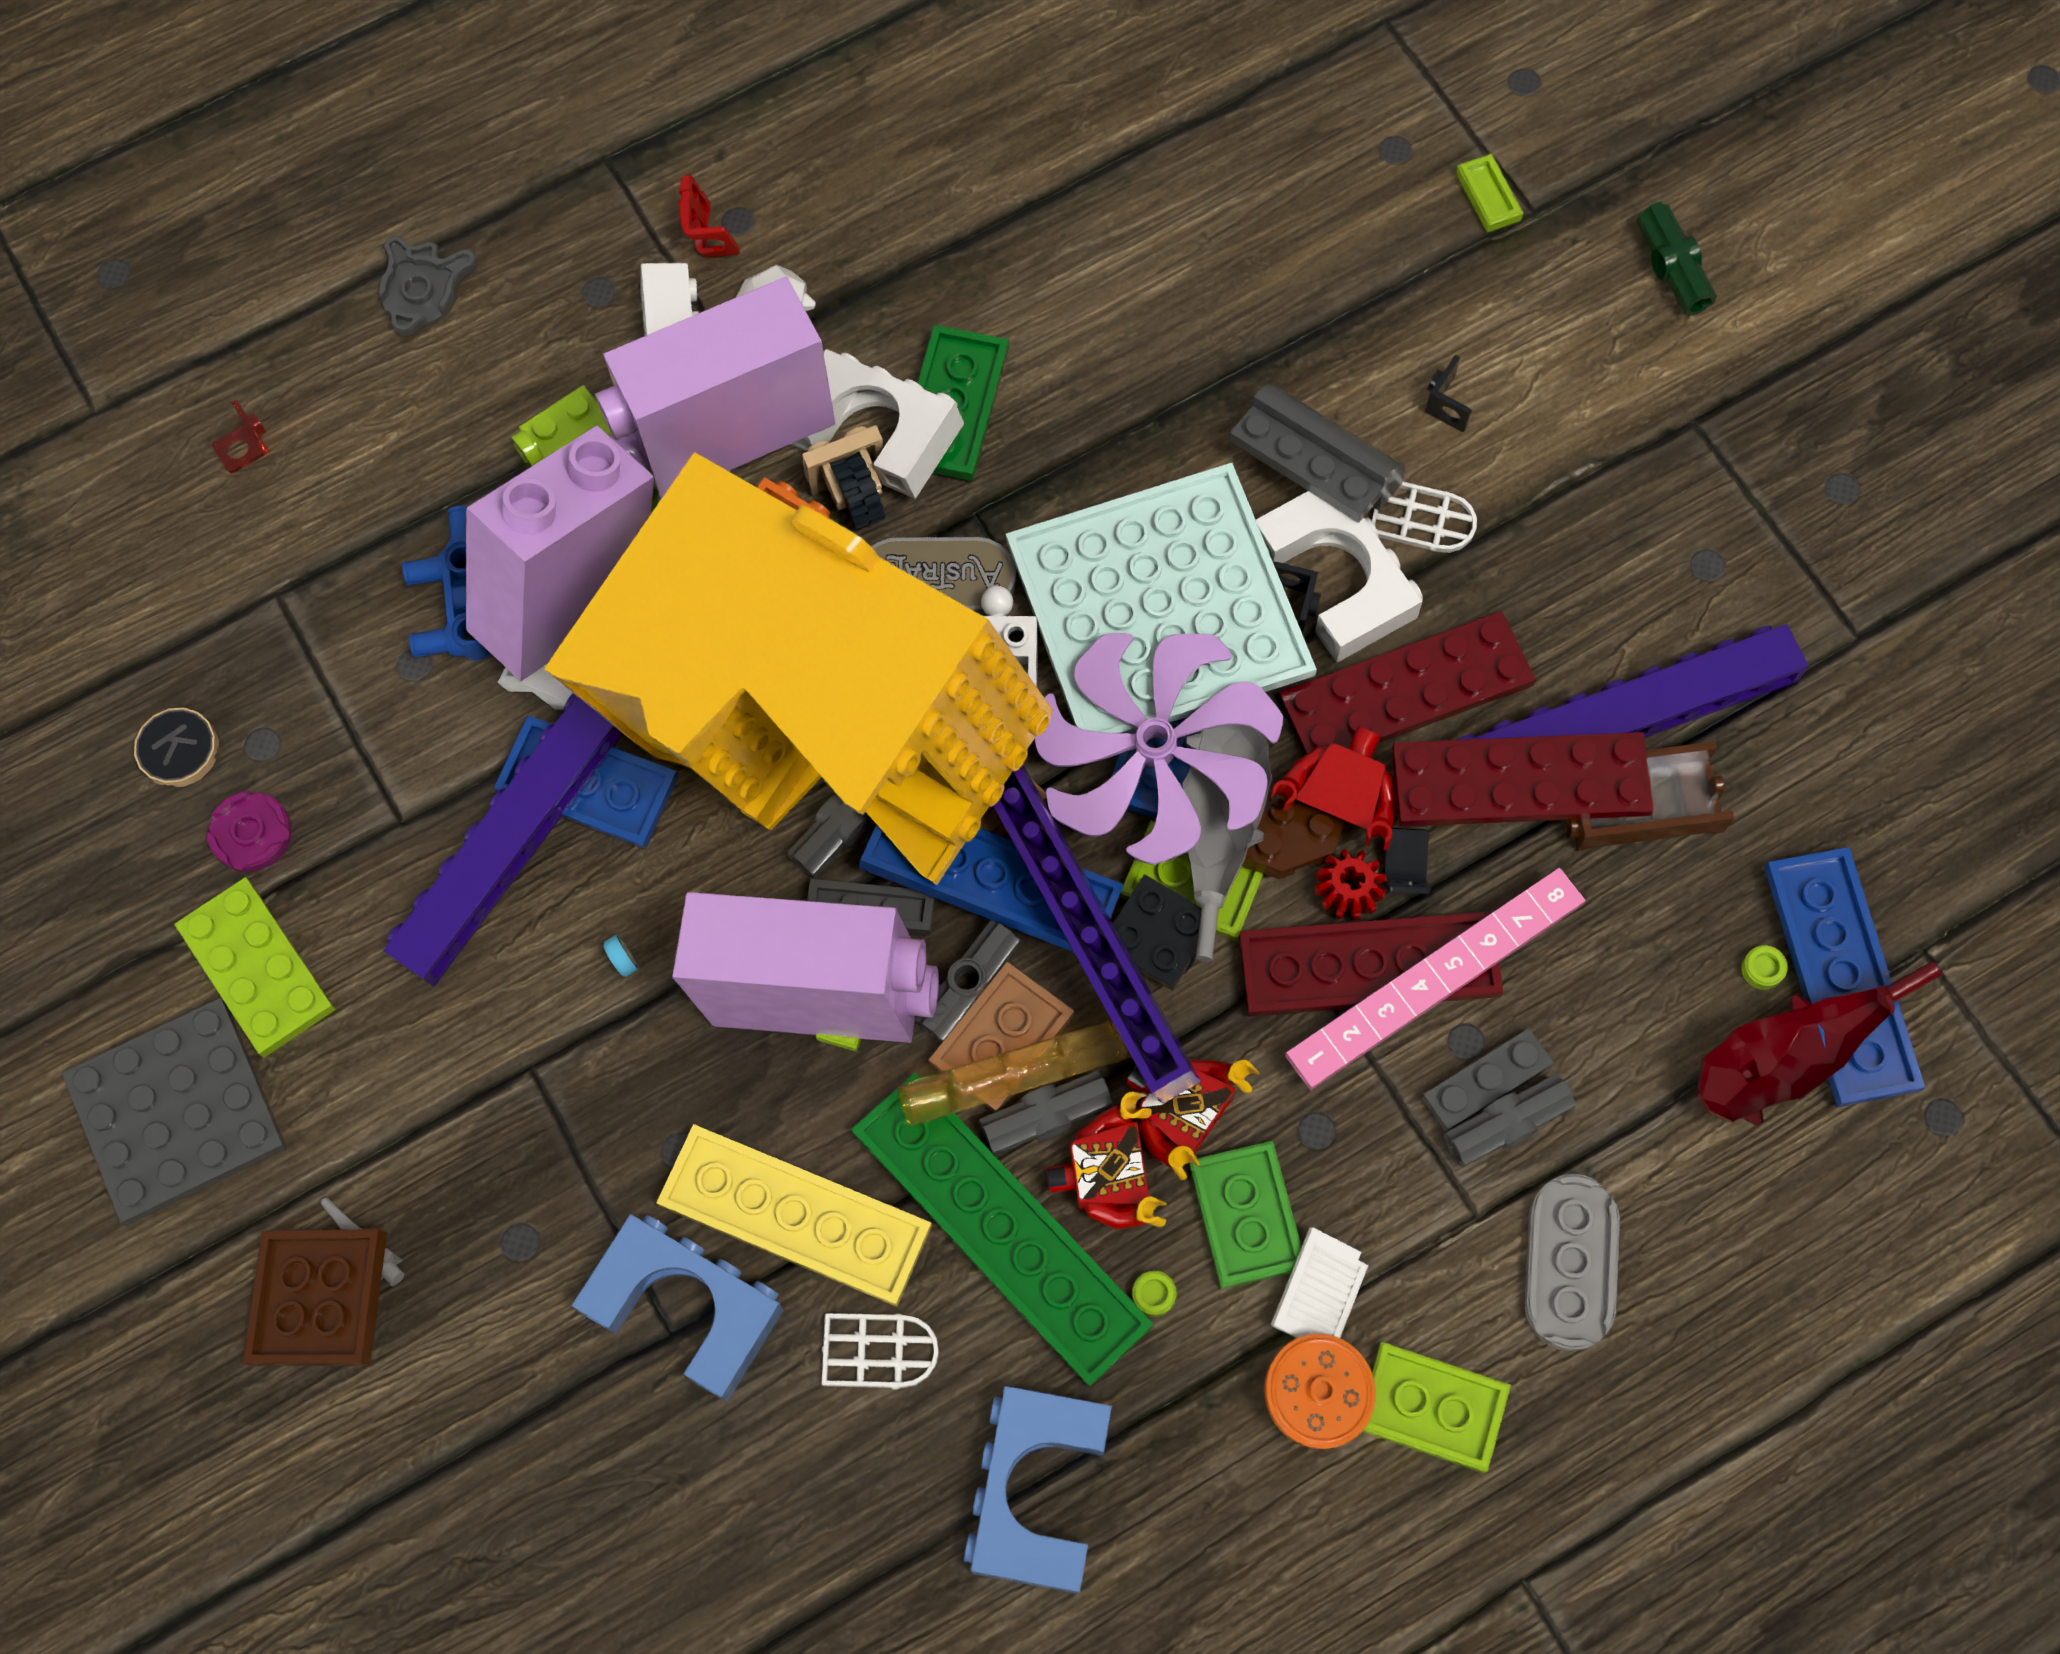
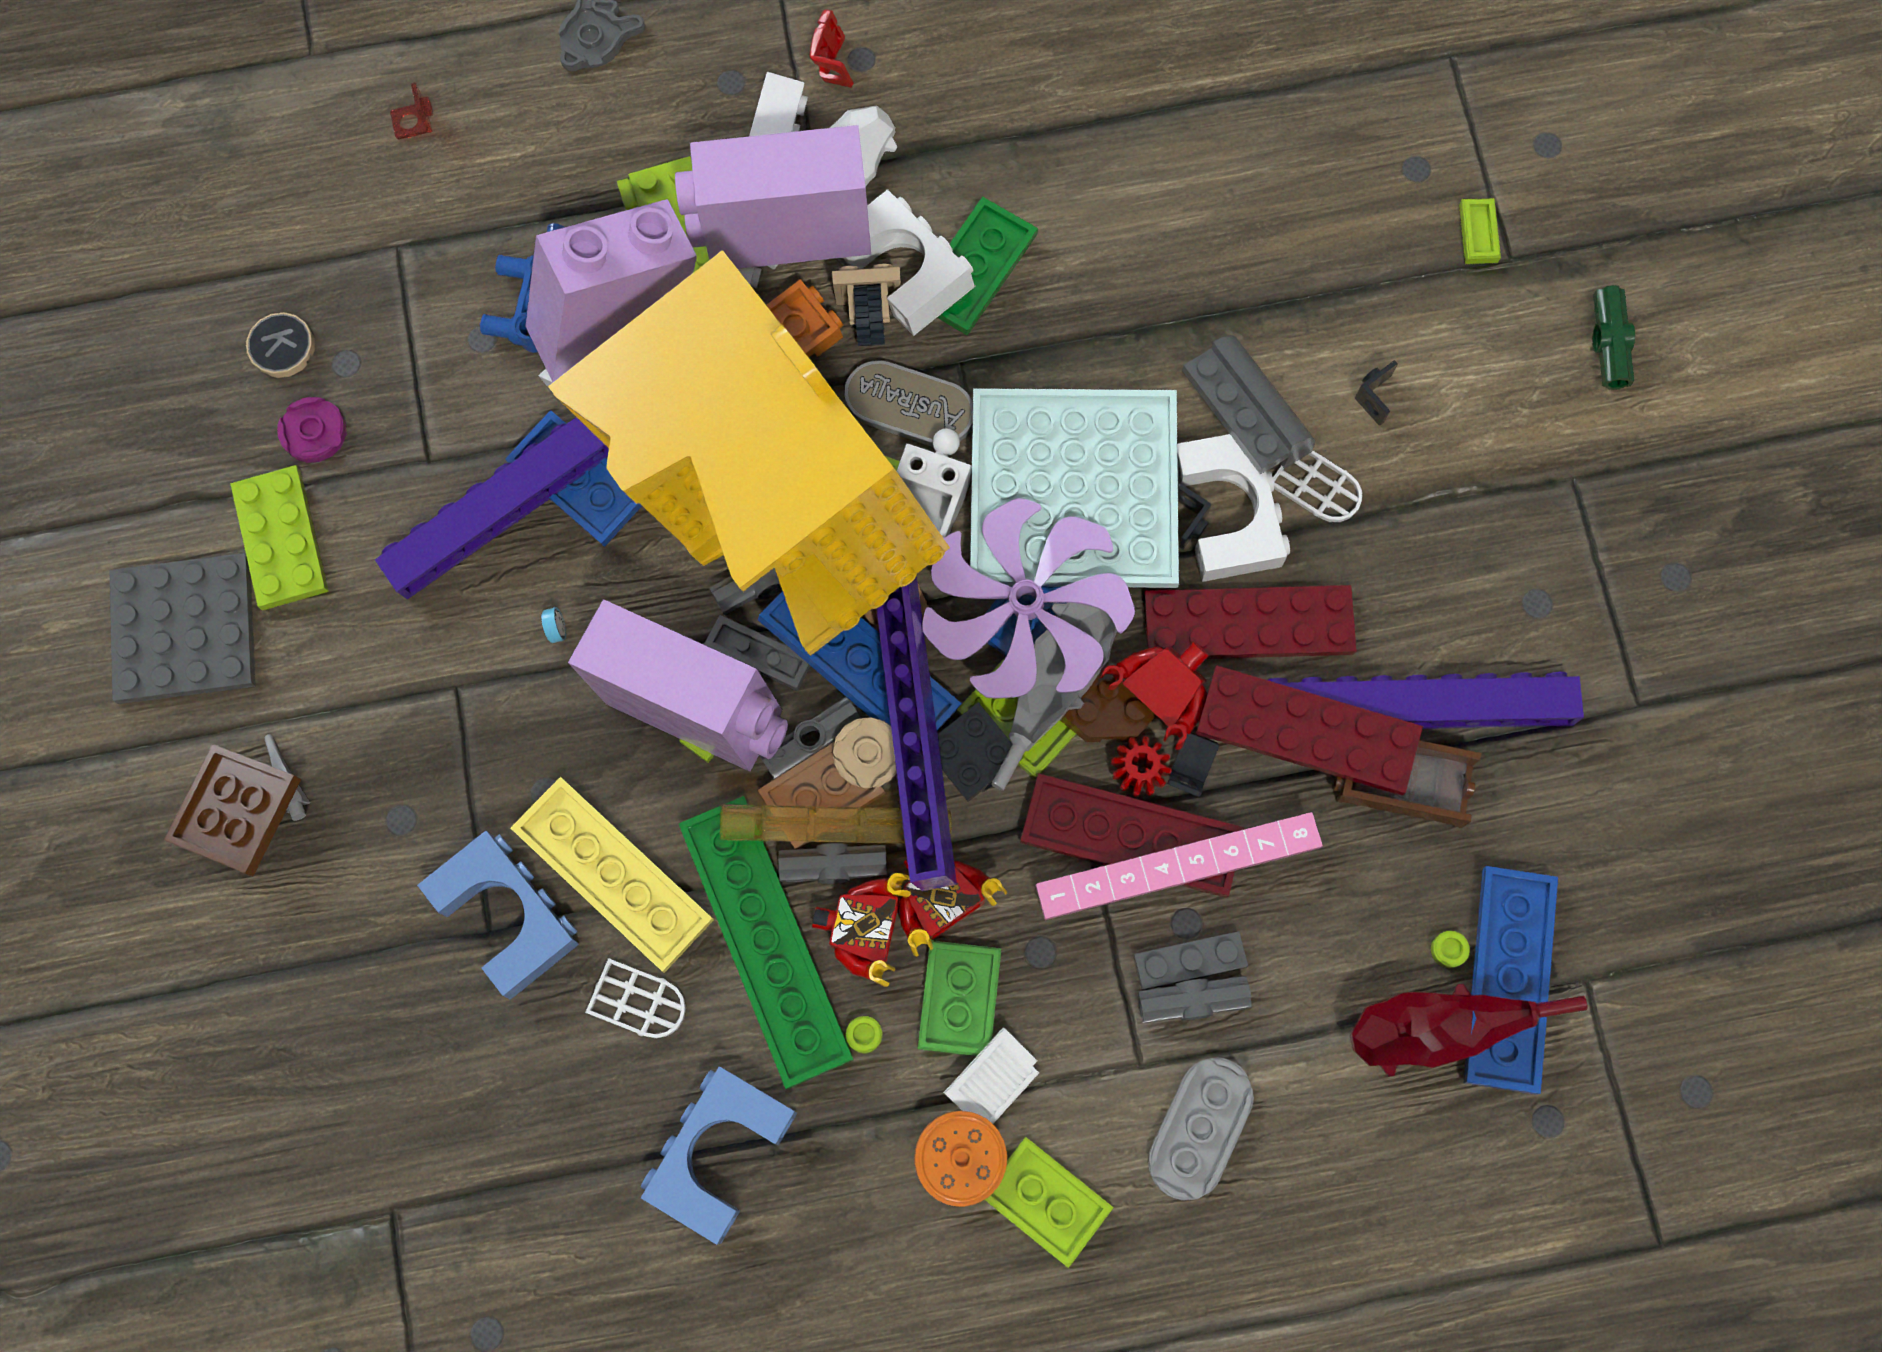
camera: 20 degrees right, 5 degrees up
none -> tan tile [833,718,897,788]

